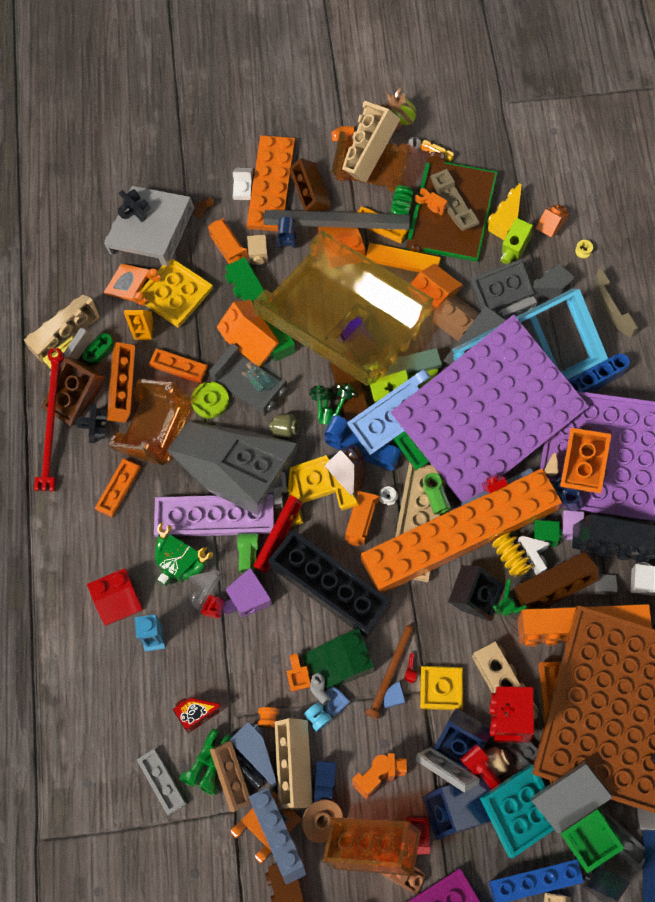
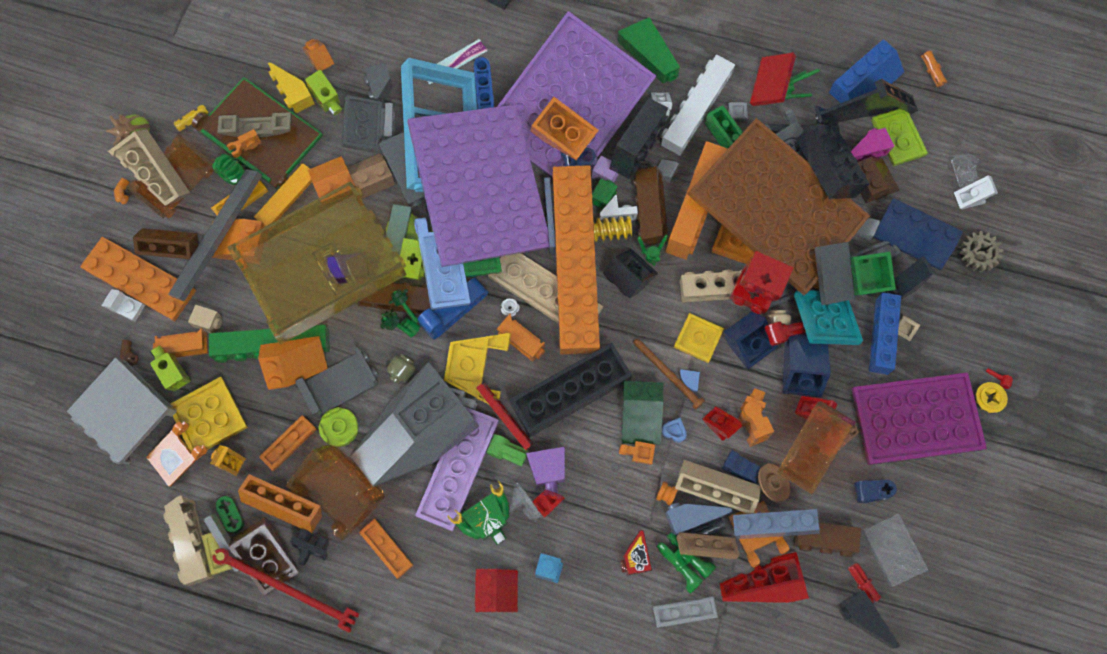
camera: 70 degrees left, 5 degrees up
black hips [118,189,151,222] -> none
clear light blue plate [241,362,275,392] -> none
dark blue piece [277,217,297,248] -> none
medium azure wheel [303,702,333,732] -> none
light grey arm [311,673,331,705] -> none
slope [324,444,365,495] -> none
red hand [404,653,418,684] -> none
light grey hinge [408,137,422,153] -> none
light grey tile [416,747,480,793] -> none
bright green piece [422,473,451,515] -> none
red plate [481,474,508,493] -> none
tan slope [544,453,559,477] -> none
light yellow bush [575,240,593,258] -> none
dark tan slope [594,268,638,338] -> none
none -> lime torso [150,346,191,392]
none -> sticker [427,39,488,84]
none -> red slope [702,406,742,441]
none -> red wedge [720,552,809,603]

